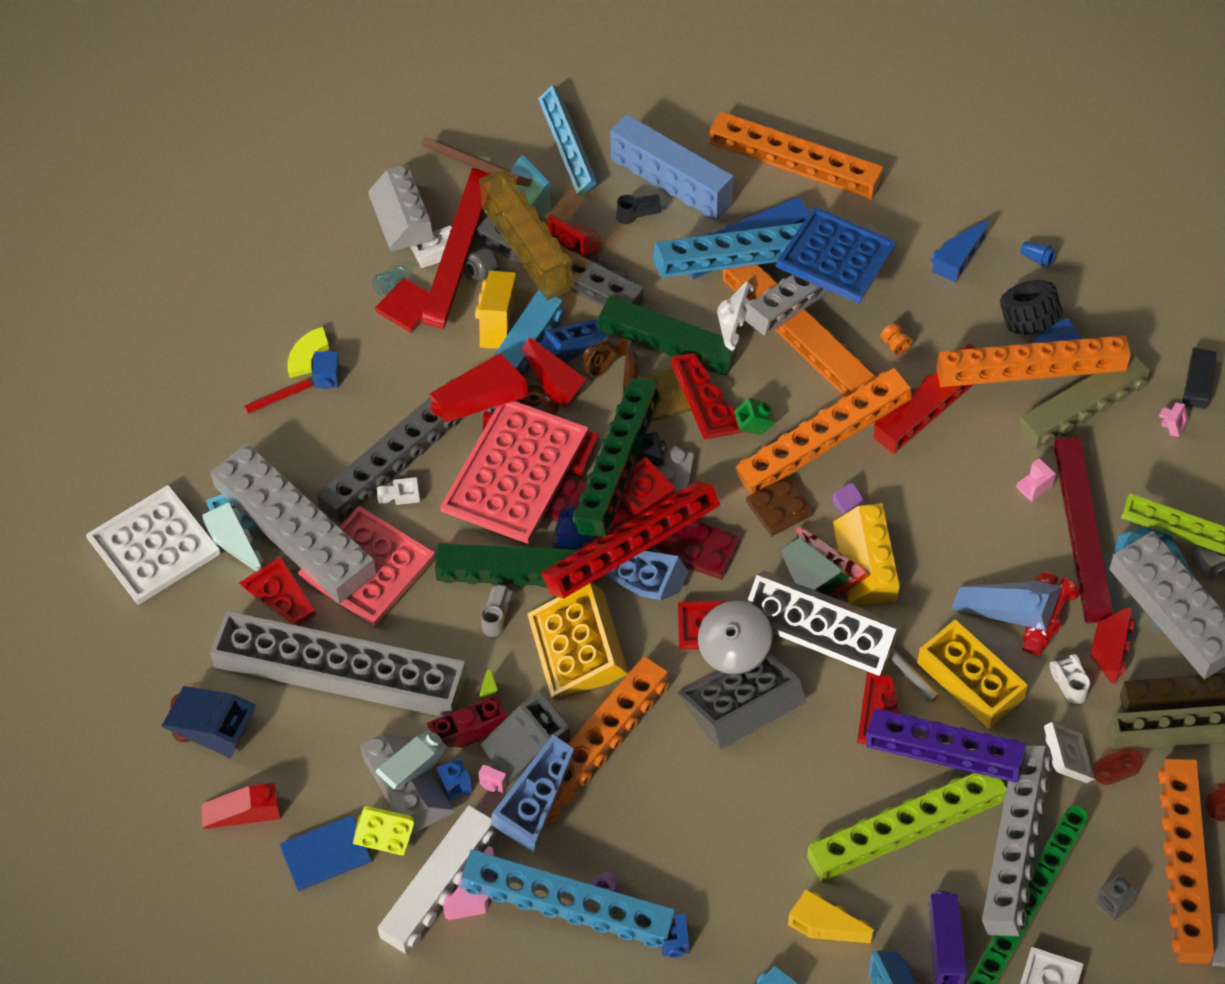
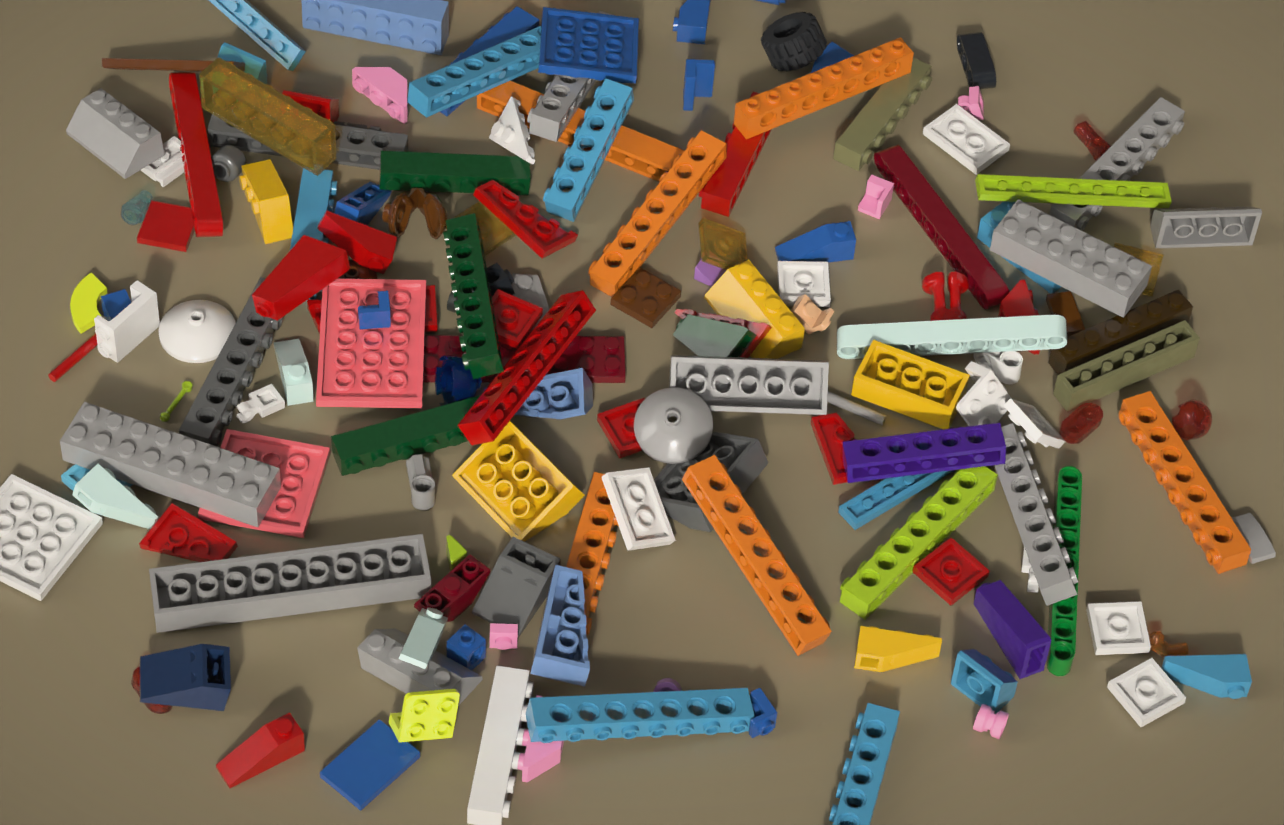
camera: 30 degrees left, 5 degrees down
black piece [616,194,661,224] -> none
green brick [734,398,775,435] -> none
orange wheel [880,322,912,355] -> none
medium blue wedge [952,581,1062,631] -> none
dark grey brick [1096,874,1138,920] -> none
none -> white panel [94,280,160,363]
none -> white dish [159,300,236,363]
none -> lime hinge [160,381,192,422]
none -> light aqua slope [274,339,313,406]
none -> bright pink slope [352,67,408,124]
none -> blue panel [358,291,391,329]
none -> dark azure brick [543,78,634,222]
none -> white plate [601,467,676,551]
none -> orange brick [682,455,832,656]
none -> blue panel [683,59,715,111]
none -> clear yellow plate [698,218,748,270]
none -> blue slope [775,221,856,263]
none -> white plate [777,261,831,307]
none -> light nougat bracket [790,294,834,335]
none -> light aqua beam [837,315,1067,359]
none -> dark azure plate [838,470,955,530]
none -> red plate [912,538,990,606]
none -> white plate [923,104,1010,175]
none -> white bracket [956,361,1012,426]
none -> reddish brown tile [1046,291,1085,337]

